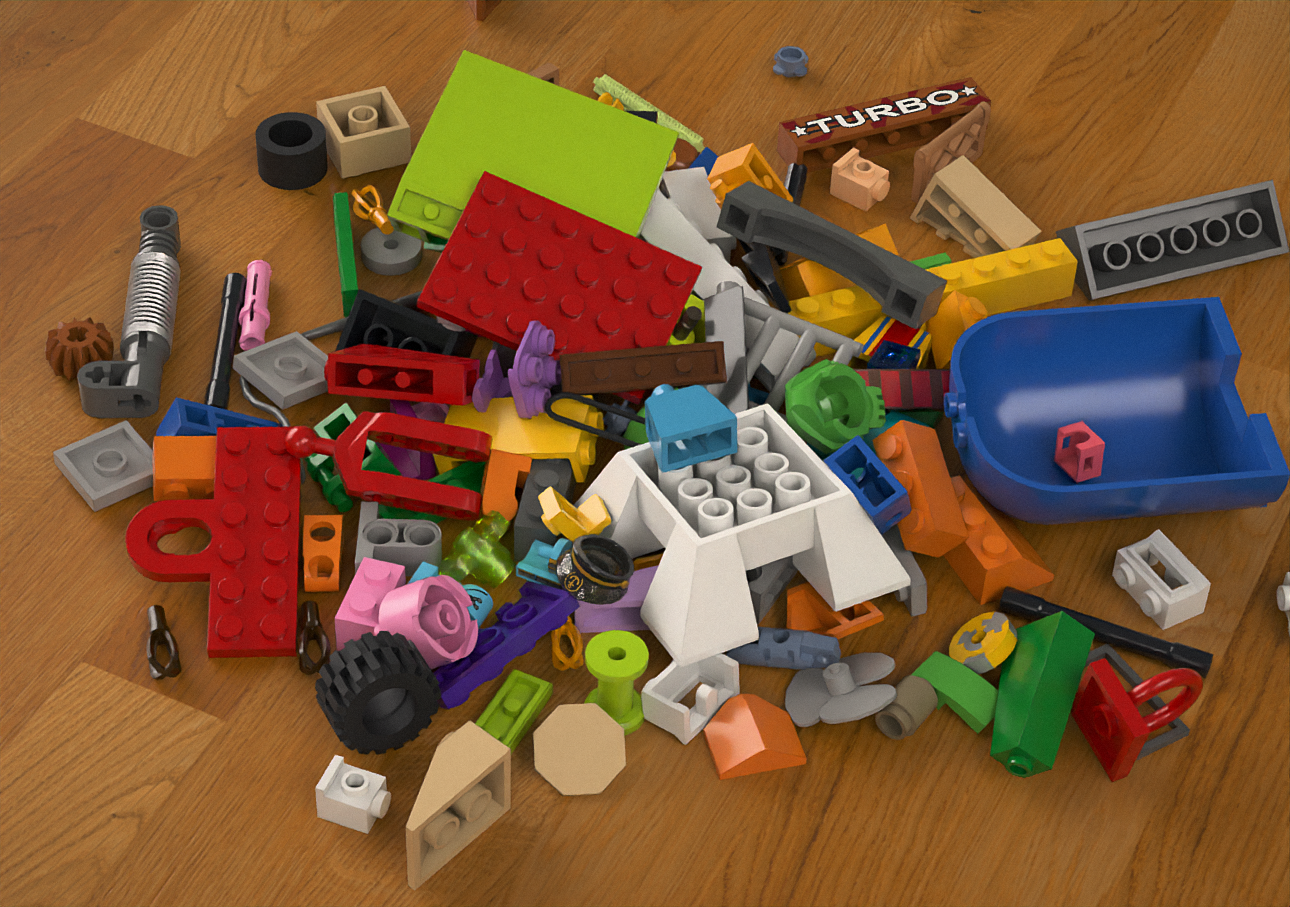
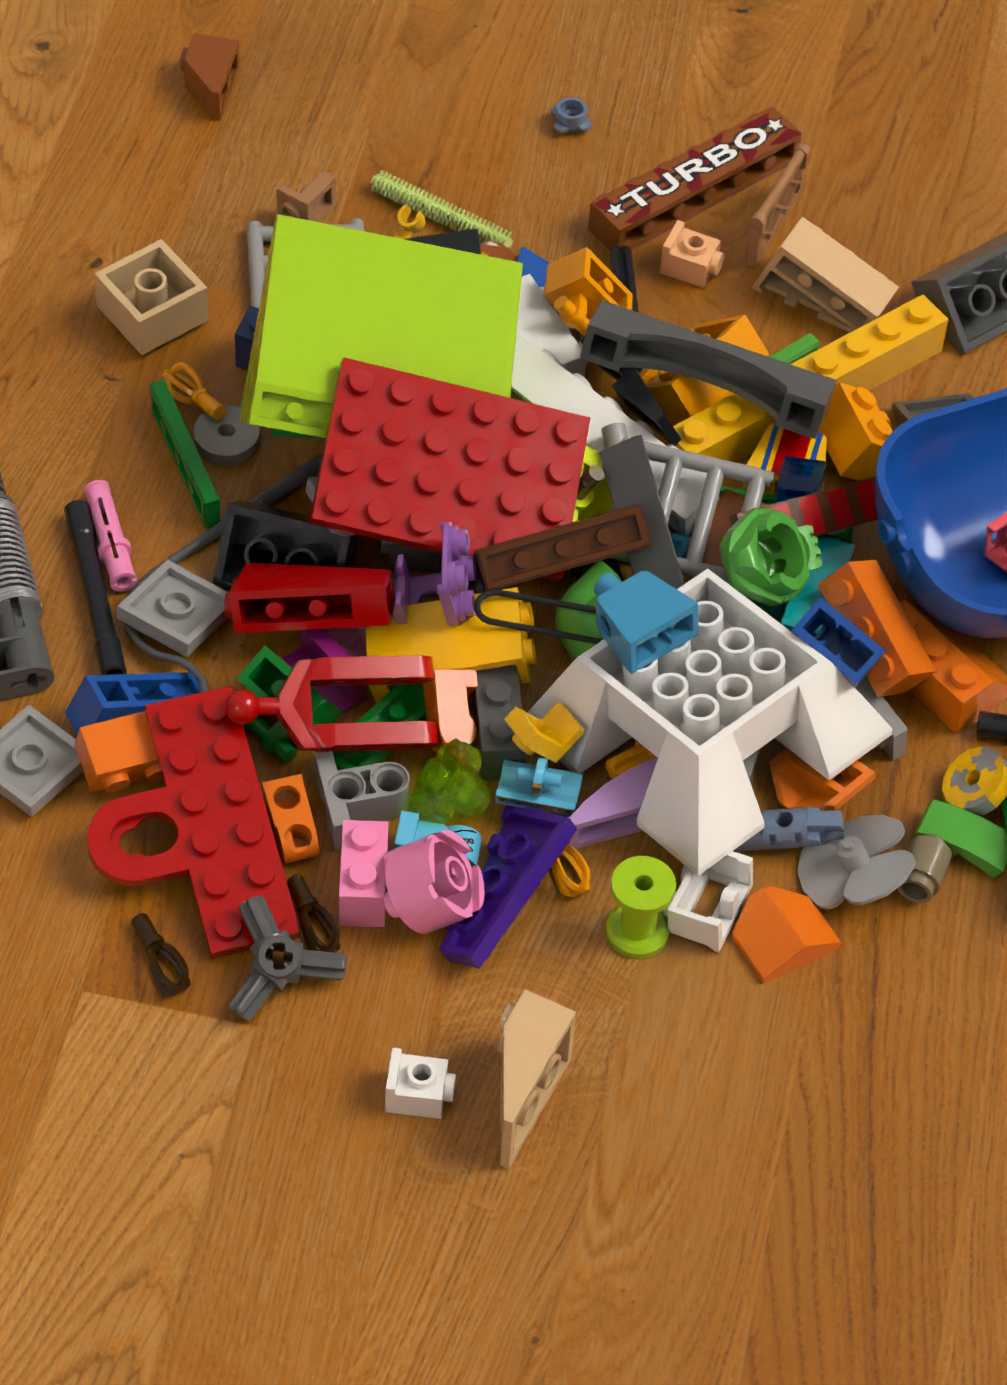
camera: 15 degrees left, 10 degrees up
black piece [255,112,328,190] -> none
black tyre [315,631,441,755] -> none
lime tile [475,669,553,754] -> none
tan piece [533,703,626,796] -> none
piece [556,534,634,605] -> none
sand blue plate [603,400,638,439] -> none
none -> dark grey bush [229,895,347,1021]

